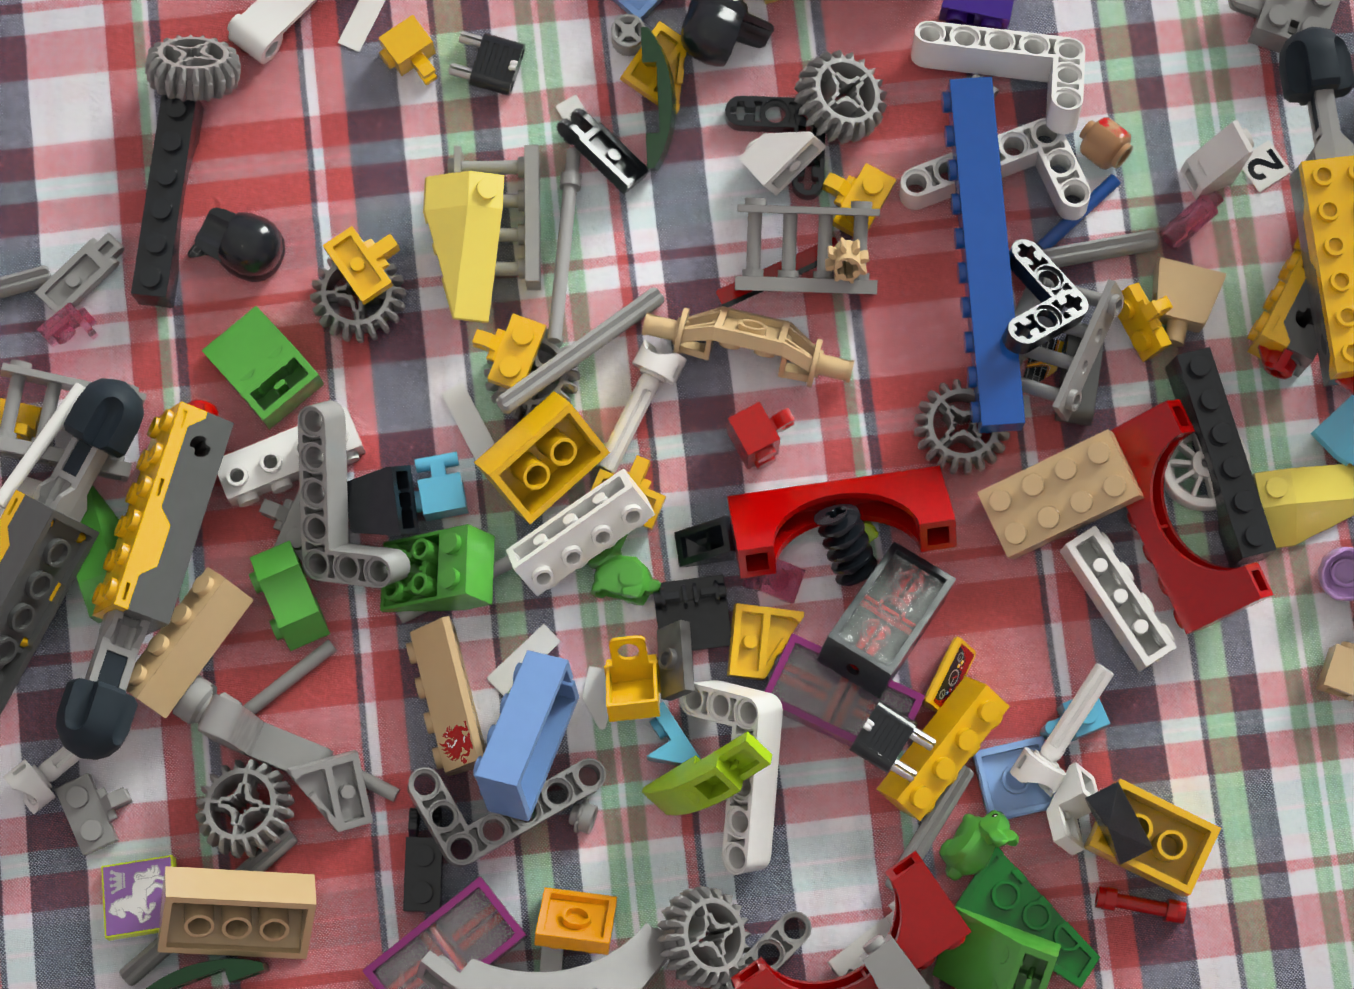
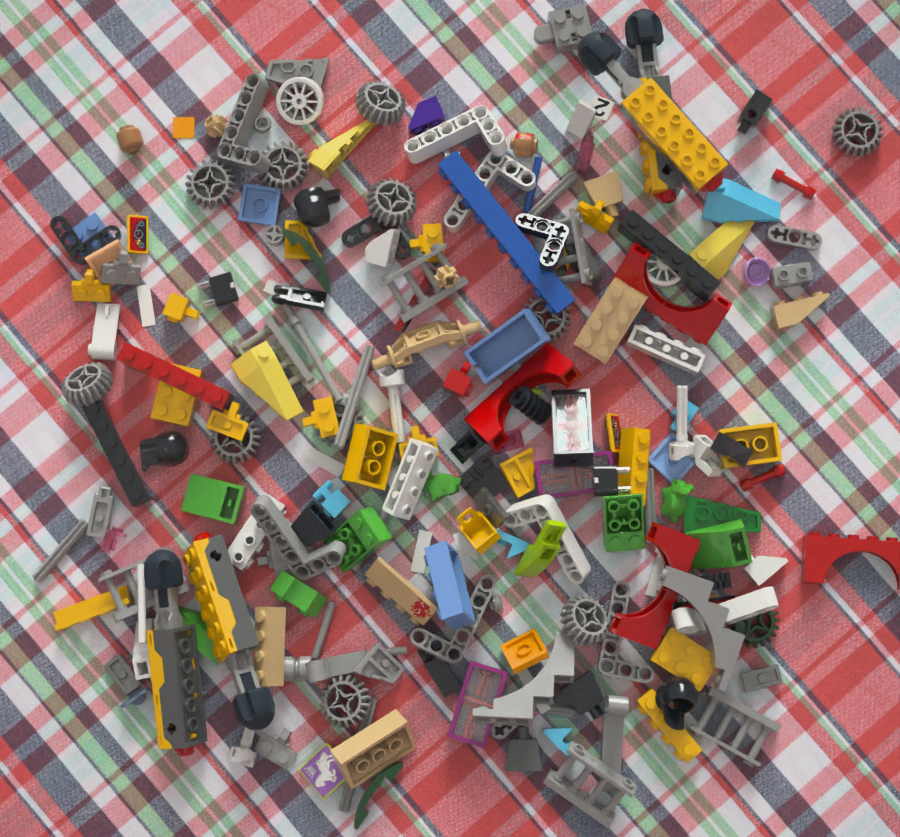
camera: 35 degrees left, 5 degrees up
none -> red arch [117,342,235,412]
none -> yellow brick [150,363,204,428]
none -> medium blue piece [463,308,551,384]
none -> bright green slope [603,493,645,552]

